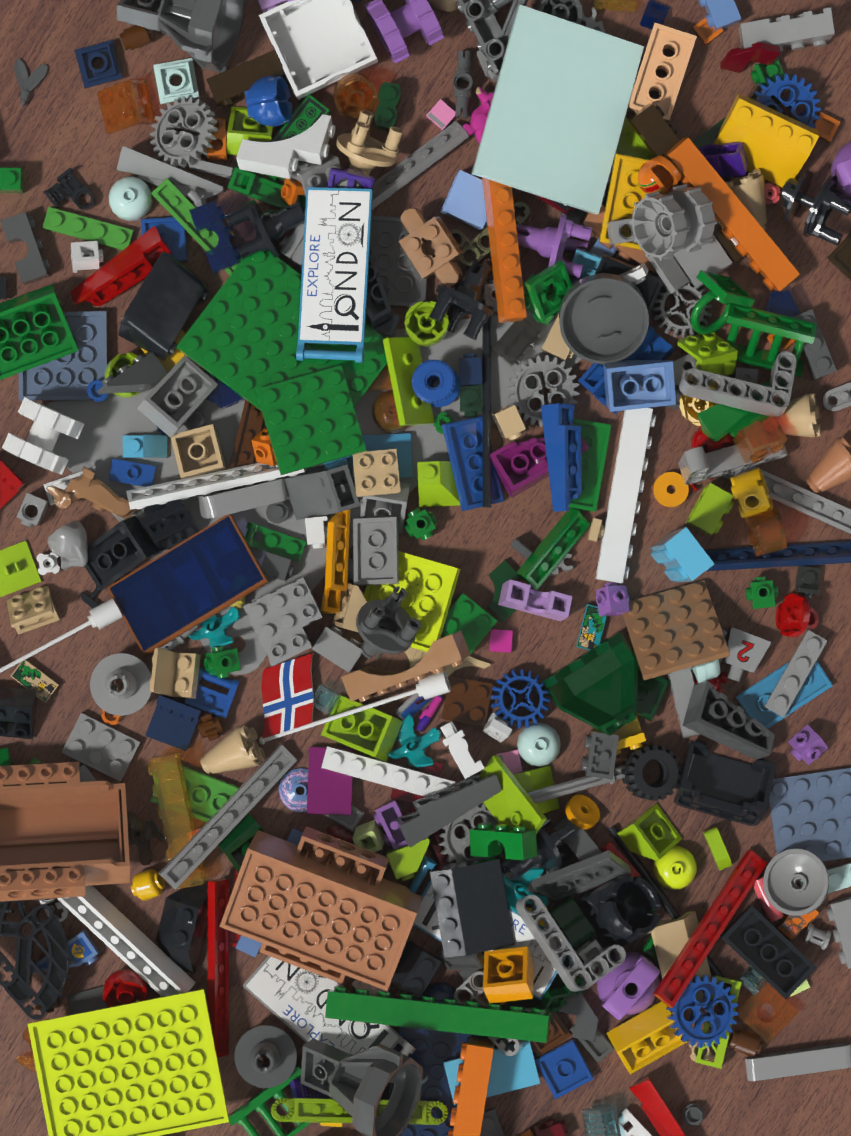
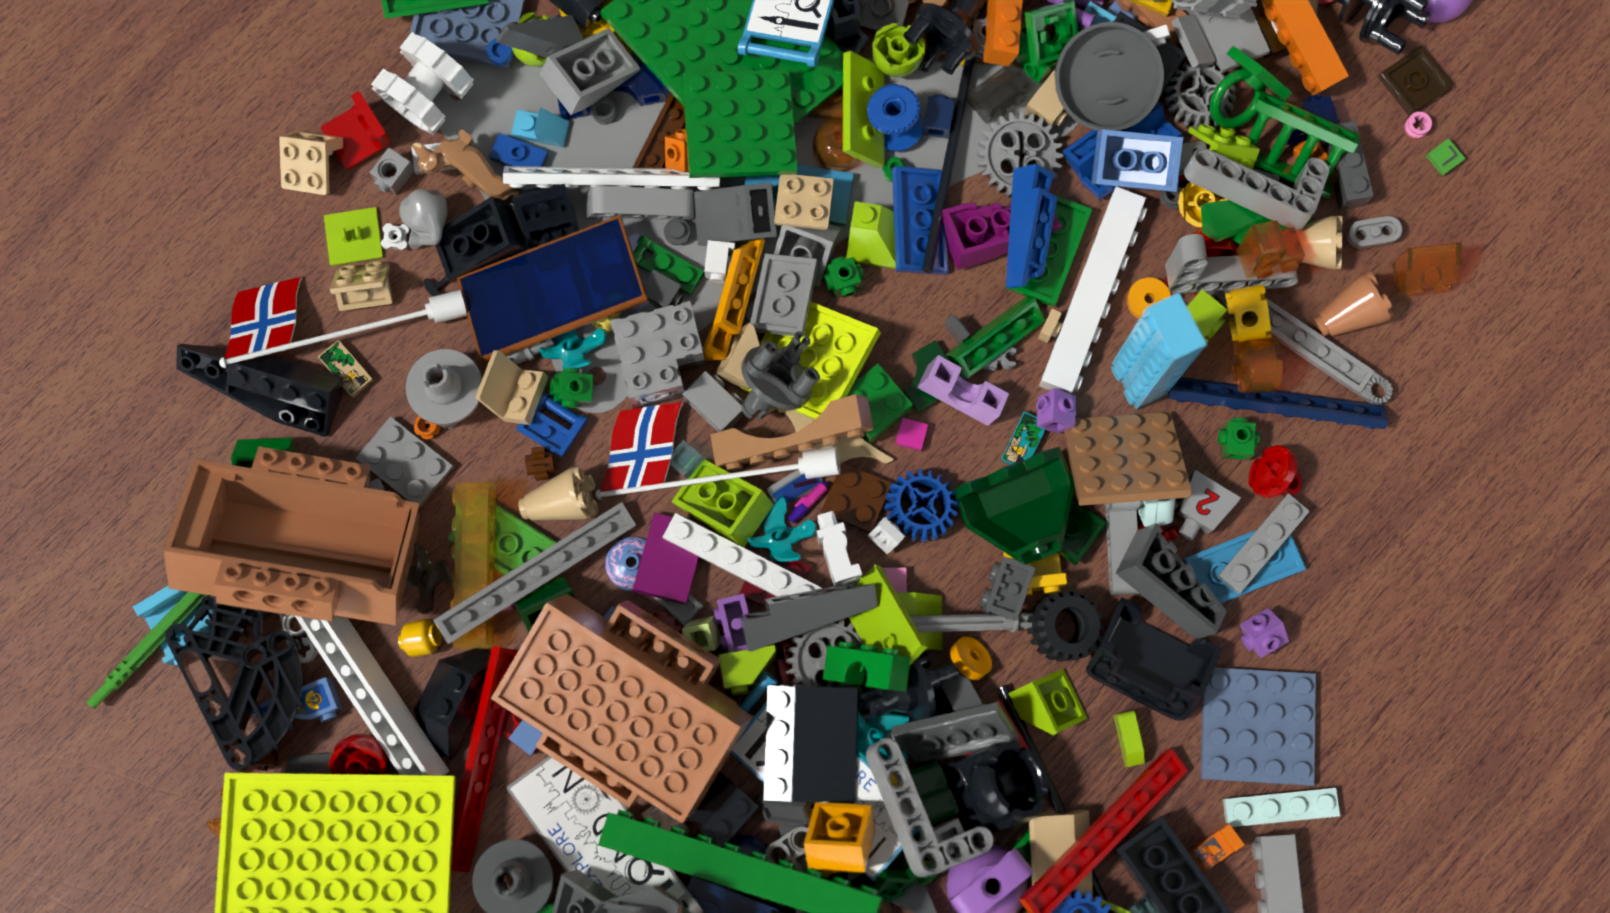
camera: 15 degrees right, 10 degrees down
dark blue bracket [146,695,202,751] -> none
tan brick [171,424,227,479] -> none
clear green bracket [460,386,482,417] -> none
tan brick [491,404,526,440] -> none
light aqua cylinder [517,722,561,767] -> none
neon yellow cylinder [653,845,697,890] -> none
coral piece [753,876,784,922] -> none
light grey dish [763,849,829,916] -> none
pearl dark grey bracket [795,566,821,598] -> none
light grey bush [803,923,831,950] -> none

